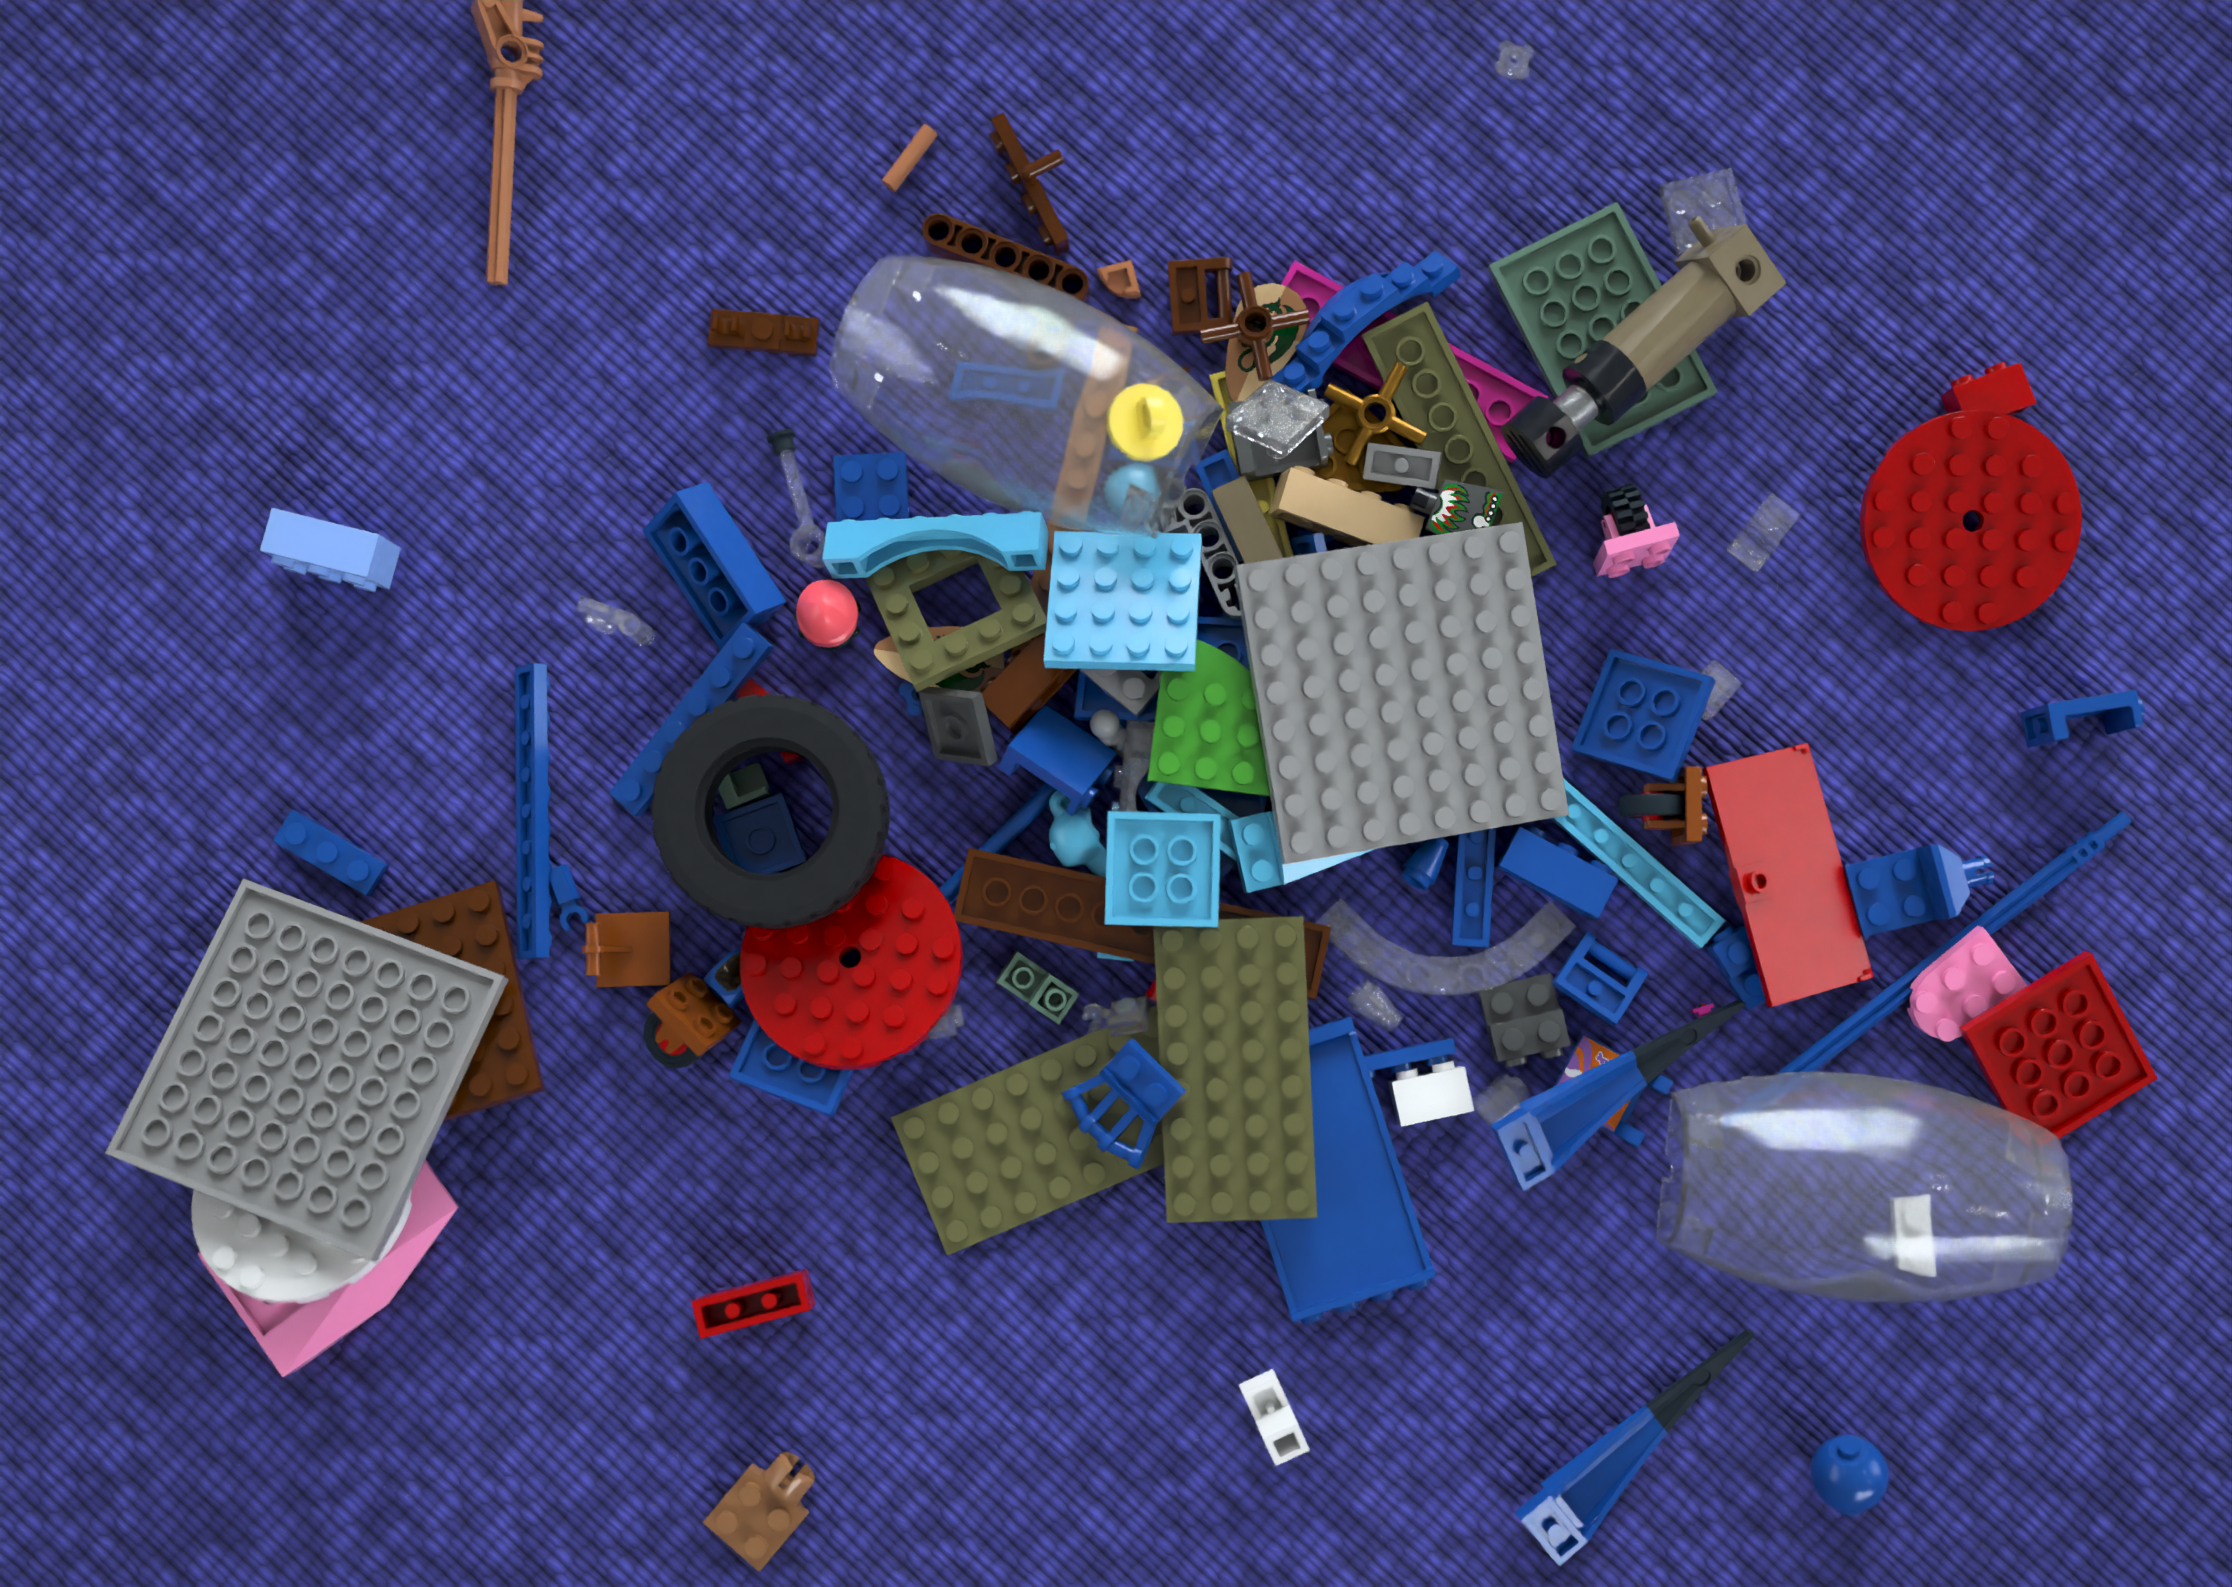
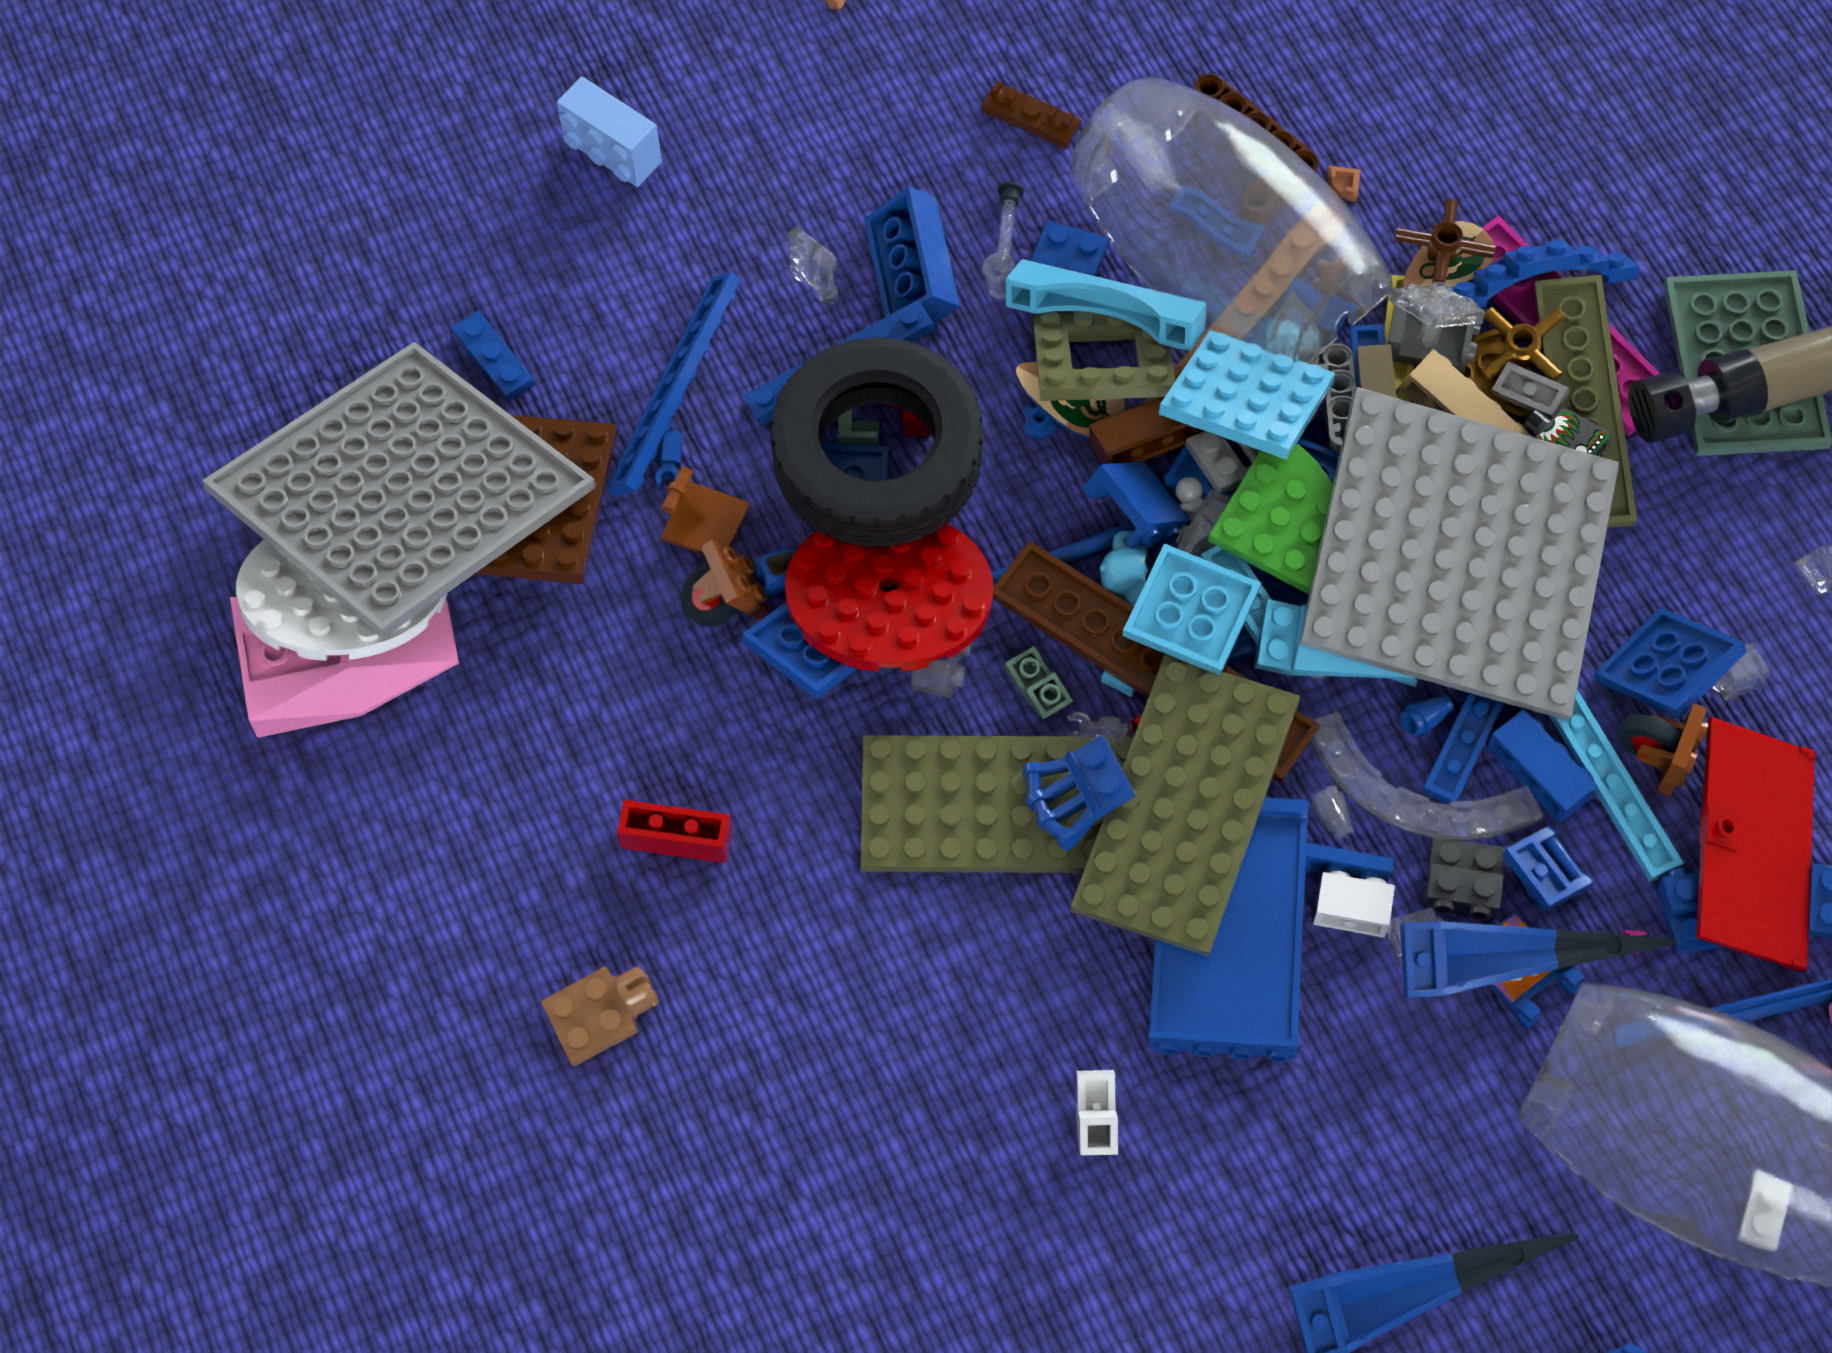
camera: 20 degrees right, 20 degrees down
coral hair [794,579,861,651] -> none
nougat piece [881,124,938,192] -> none
dark grey plate [919,686,998,767] -> none
reddish brown plate [989,112,1069,255] -> none
light yellow tile [1106,384,1183,462] -> none
reddish brown plate [1167,257,1234,336] -> none
clear plate [1494,40,1534,80] -> none
bright pink plate [1593,484,1680,578] -> none

